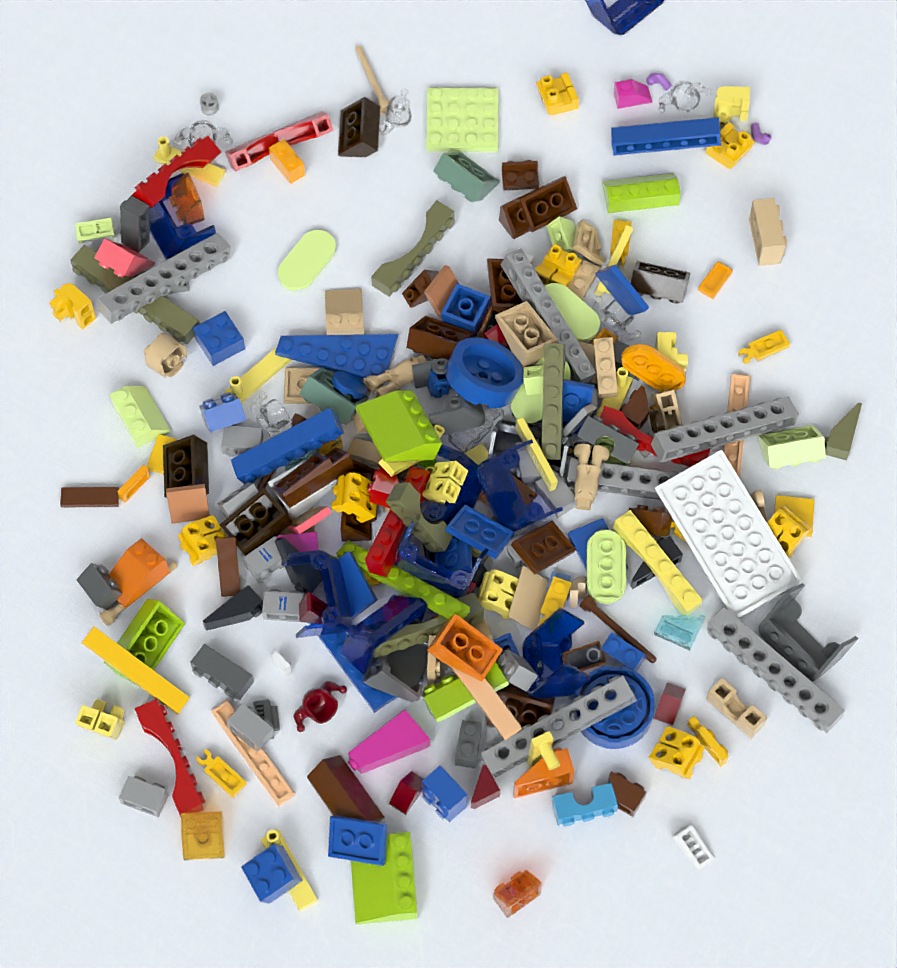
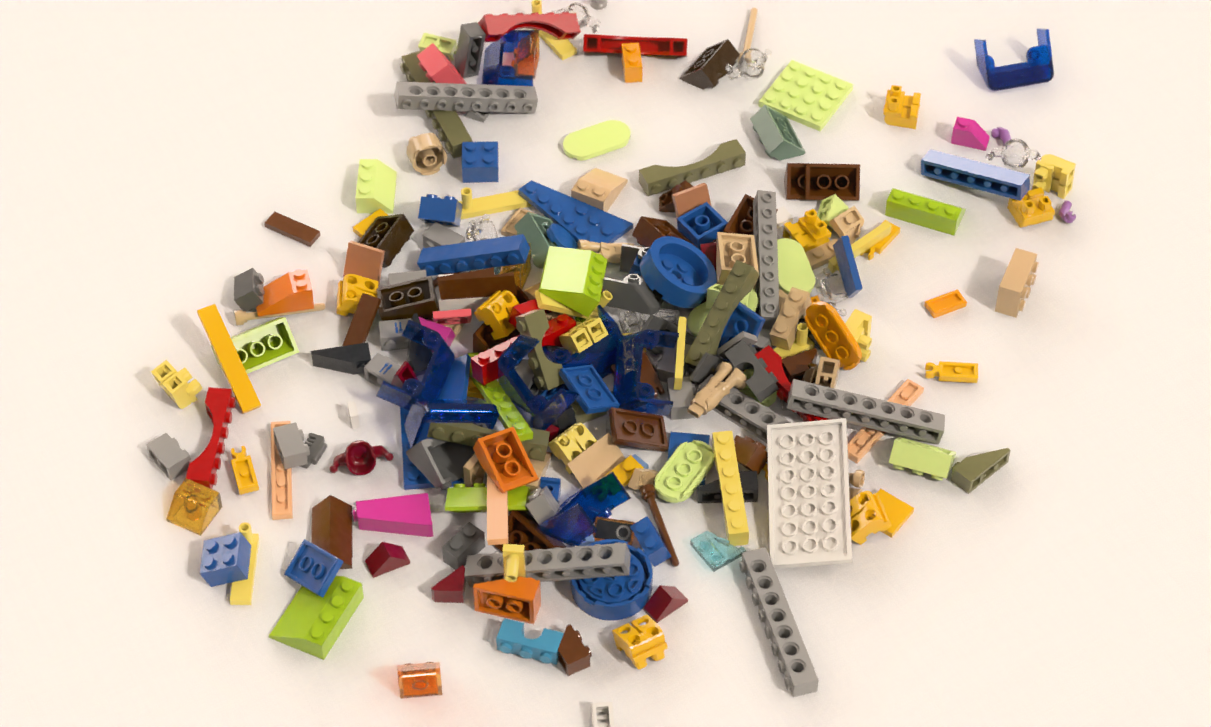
camera: 30 degrees right, 15 degrees down
yellow hips [49,283,97,330] -> none
light orange tile [117,465,150,503] -> none
dark grey brick [190,644,254,700] -> none
blue brick [422,766,468,822] -> none
reddish brown bracket [501,160,539,191] -> none
slope [630,261,691,304] -> none
yellow plate [687,716,729,767] -> none
tan arch [706,678,767,739] -> none
dark grey windscreen [758,583,859,682] -> none

